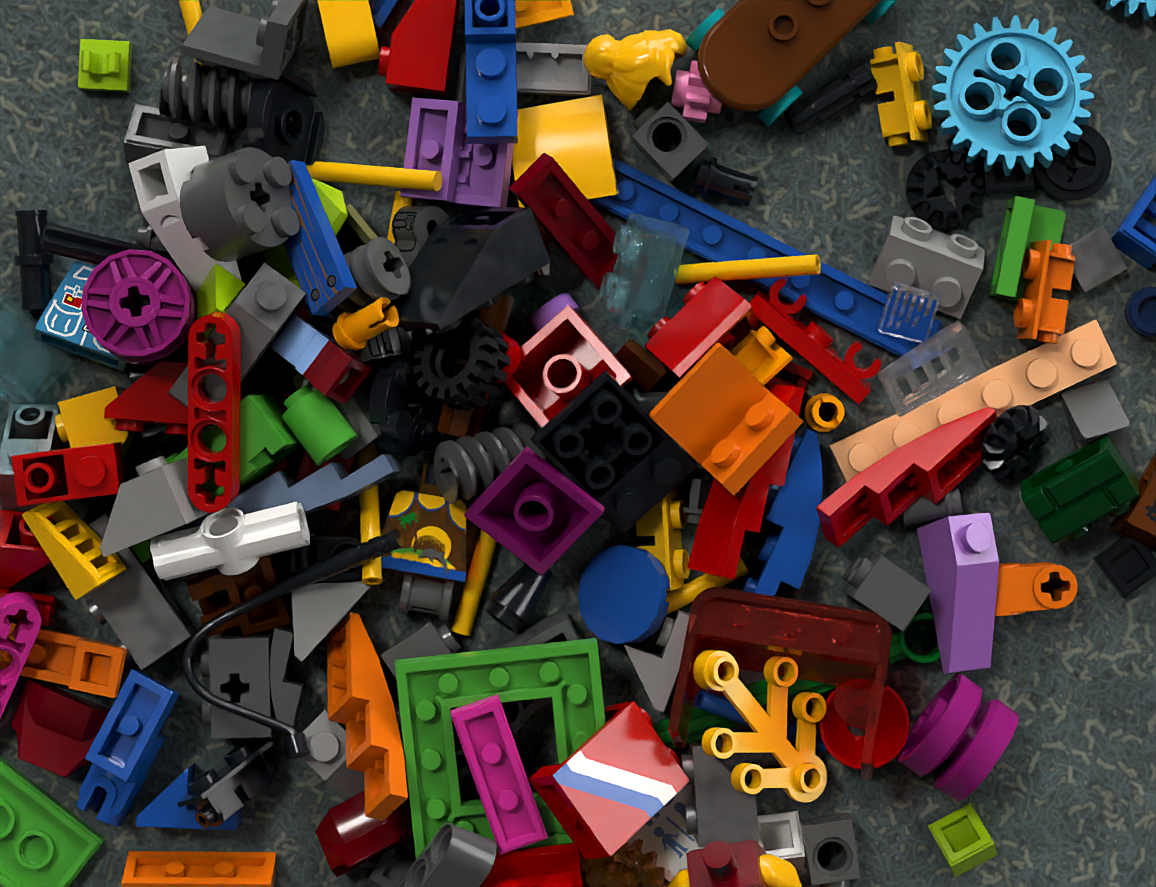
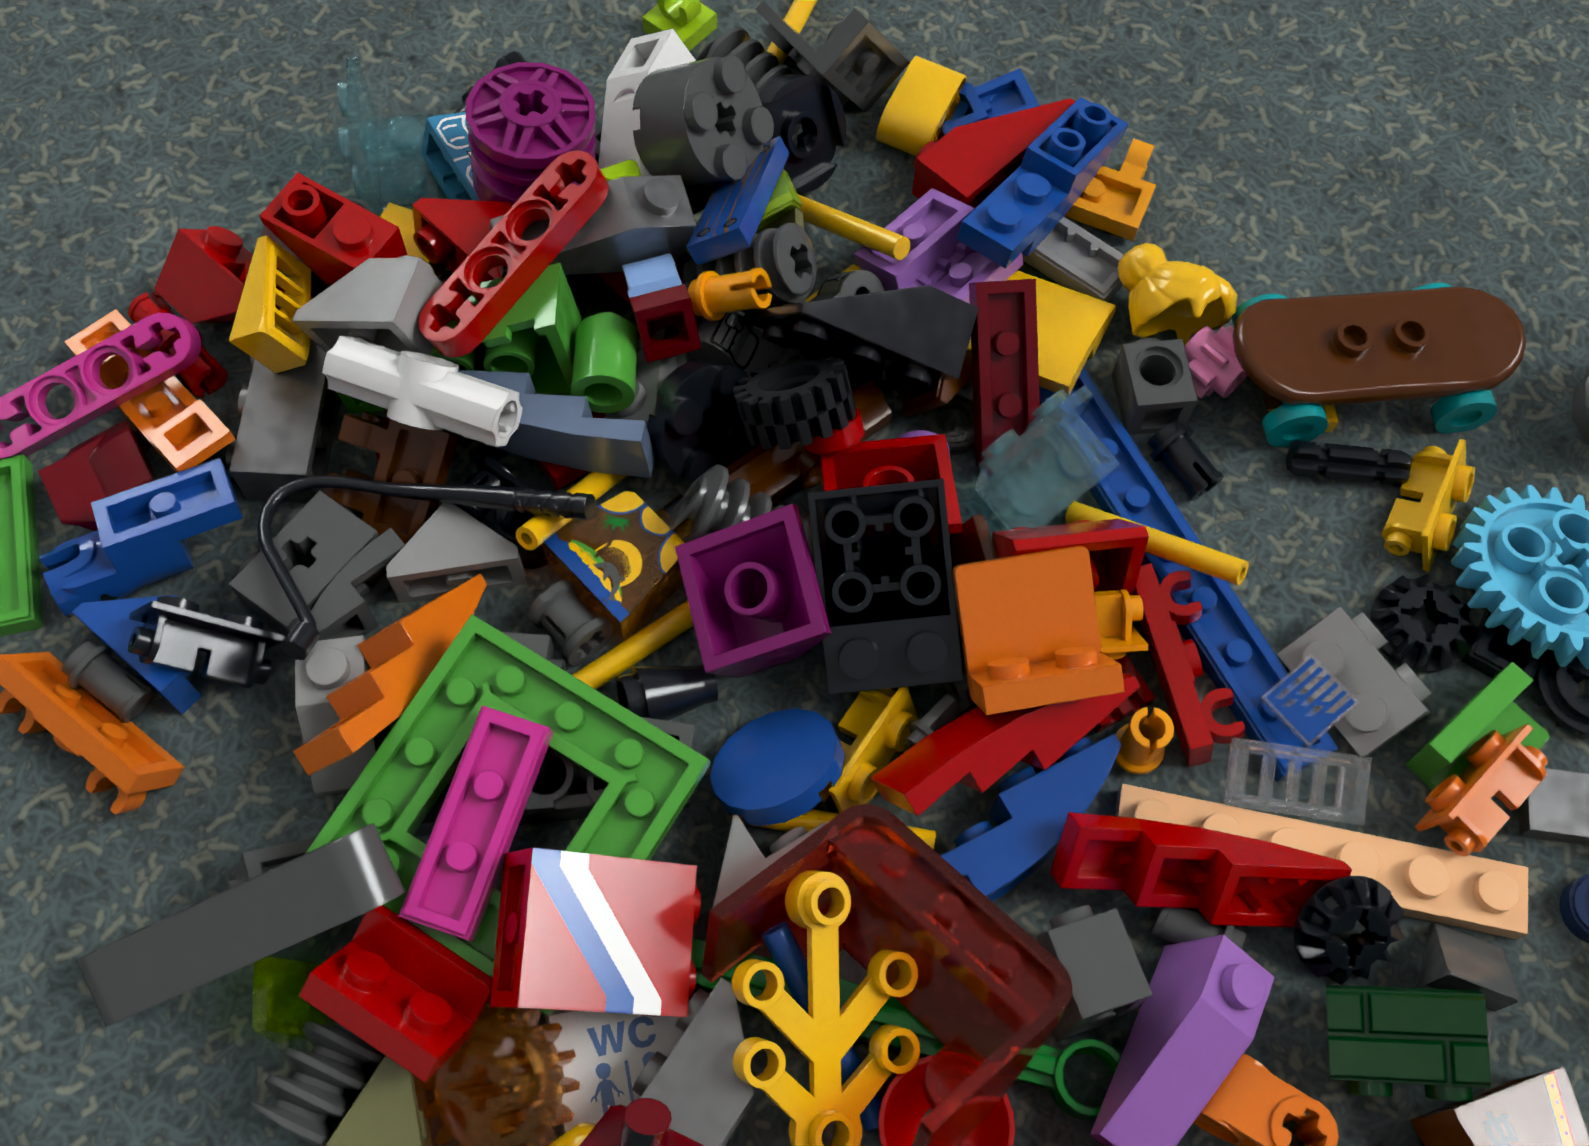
camera: 35 degrees right, 25 degrees down
dark red slope [315,790,413,877] -> none
none -> dark grey pin [62,641,156,723]

